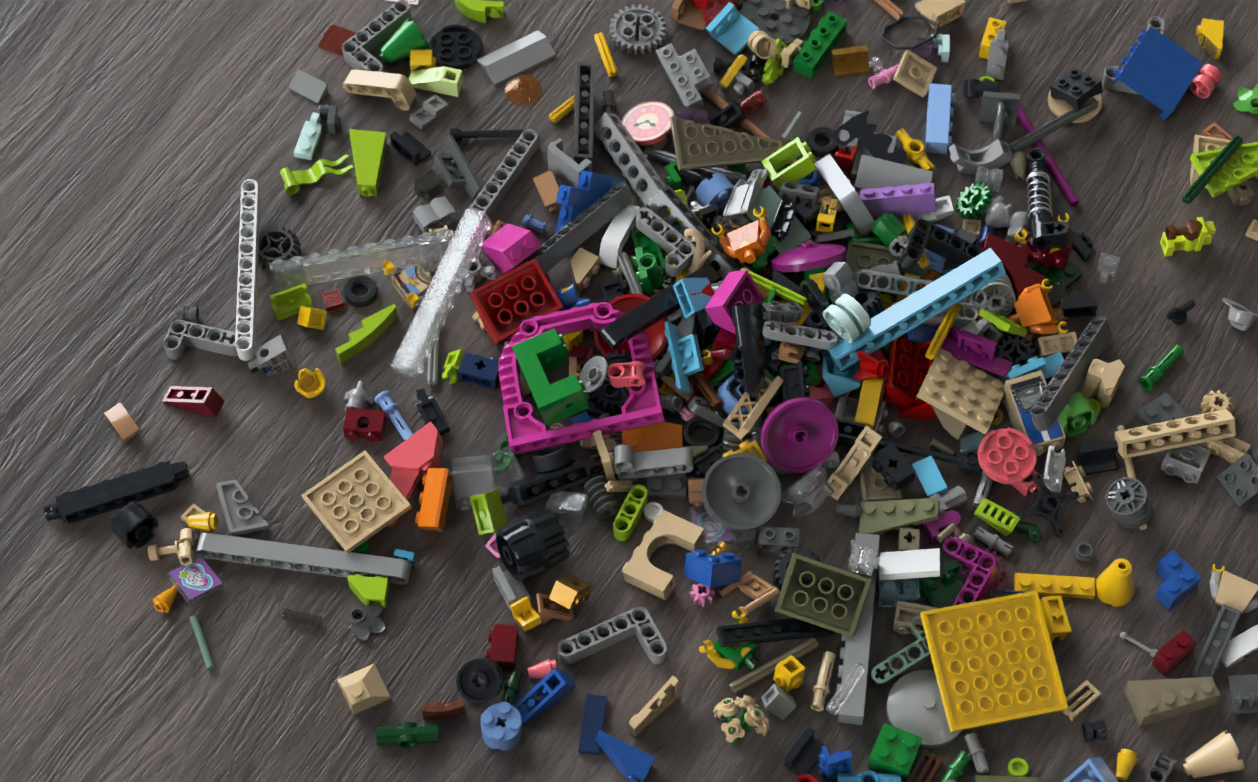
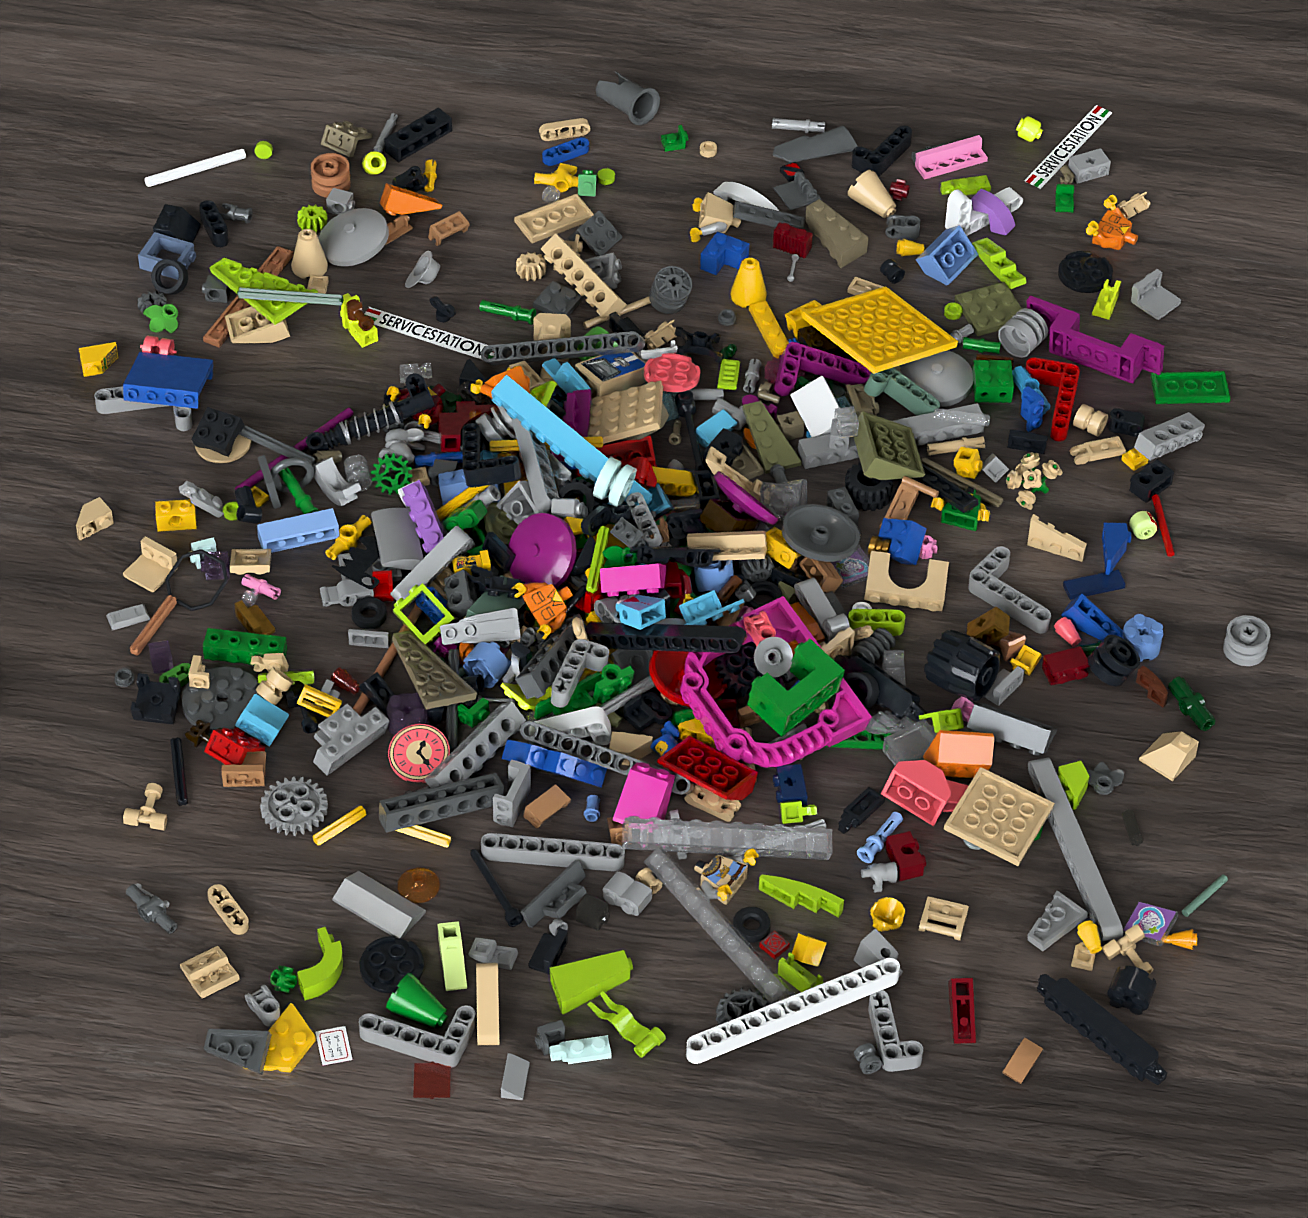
camera: 115 degrees left, 10 degrees down
dark azure tile [394,549,416,568] -> none
yellow brick [410,50,436,71] -> none
none -> green pin [279,468,319,514]
none -> white sticker [364,307,494,360]
none -> light grey hinge [549,919,568,936]
none -> tan plate [919,896,969,941]
none -> slope [967,702,1058,756]

